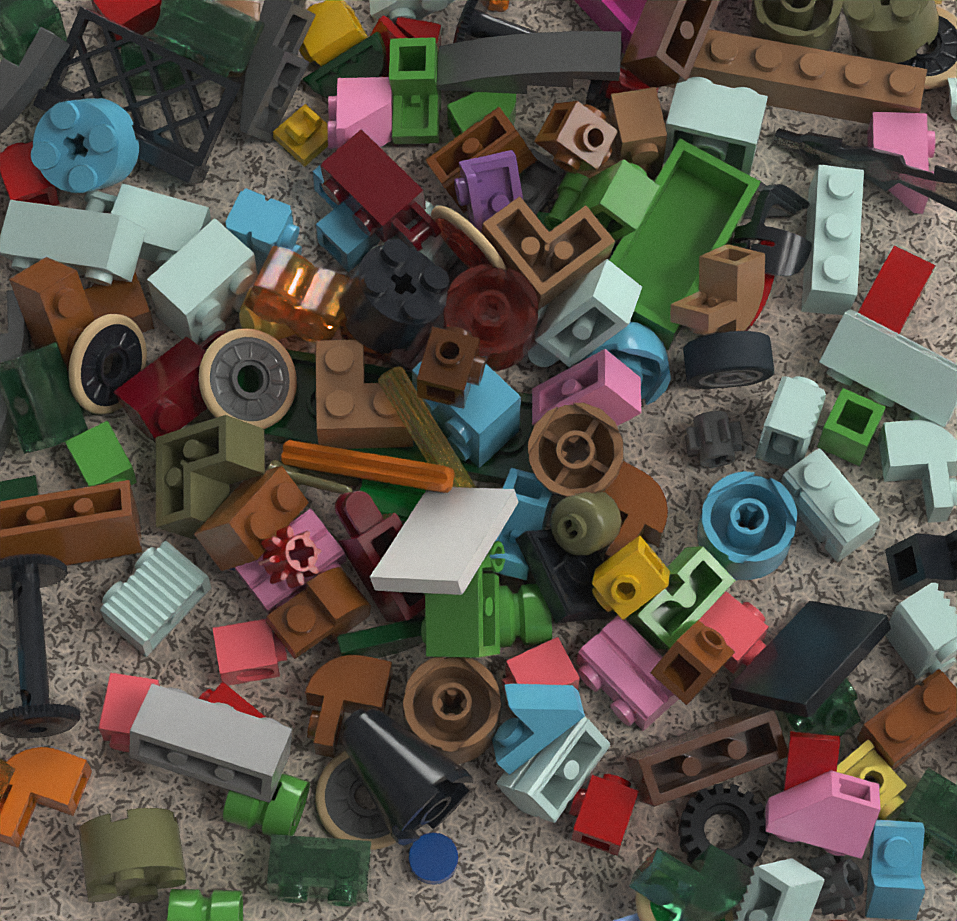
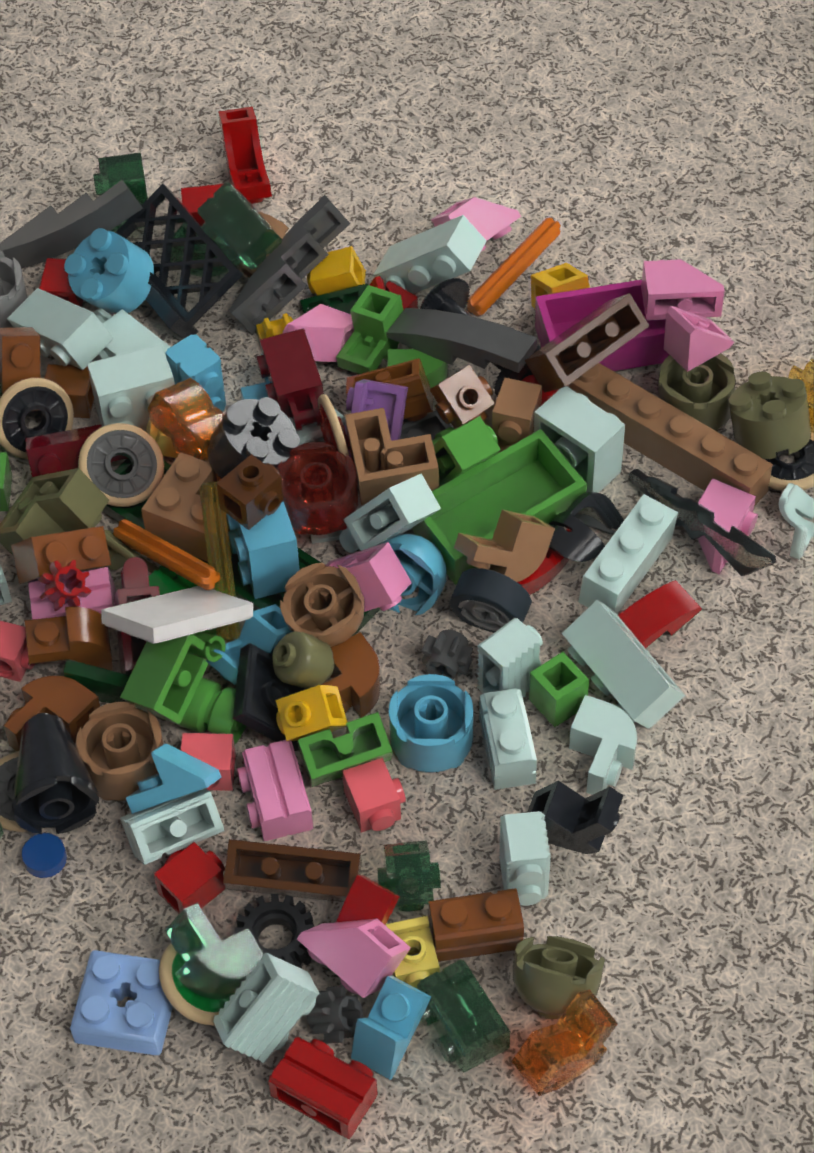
camera: 30 degrees right, 15 degrees down
dark orange brick [650,620,735,705] -> none
black tile [728,601,891,718] -> none

